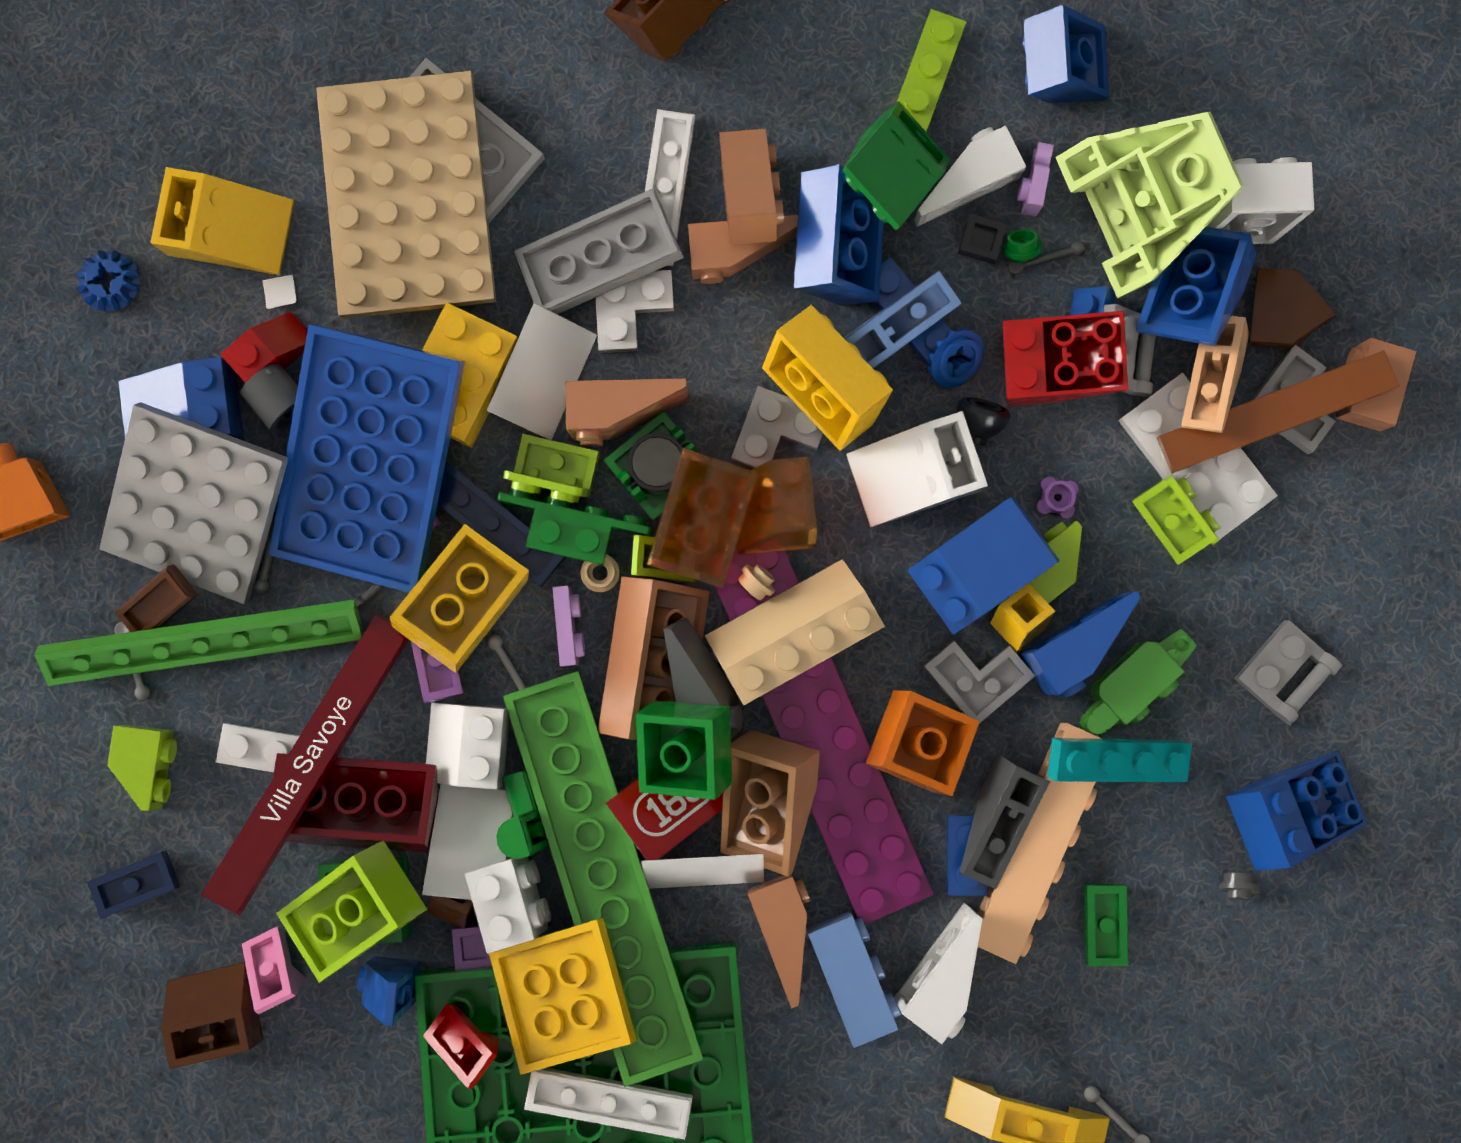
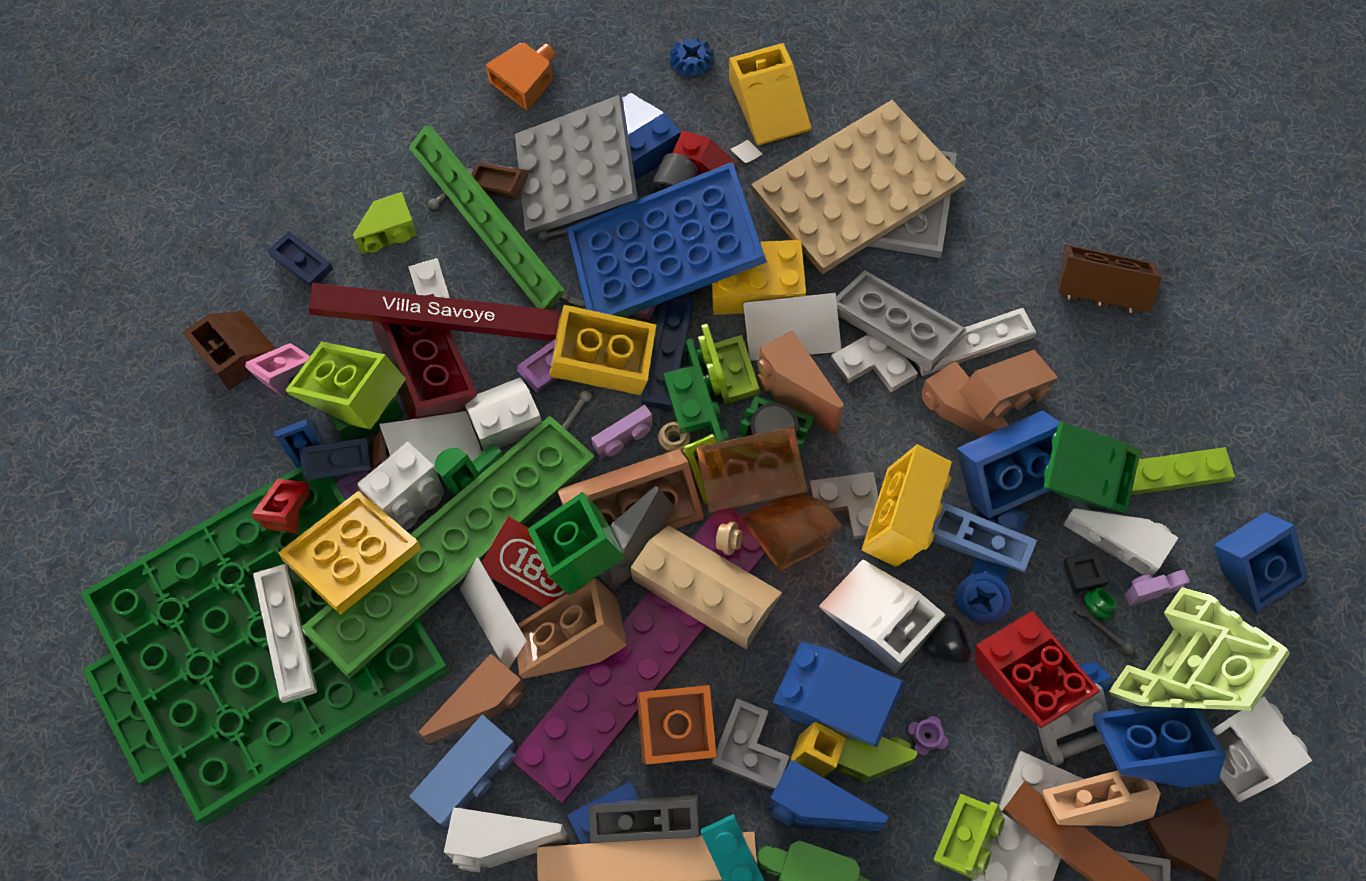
camera: 65 degrees right, 20 degrees down
none -> dark blue plate [299,438,371,481]

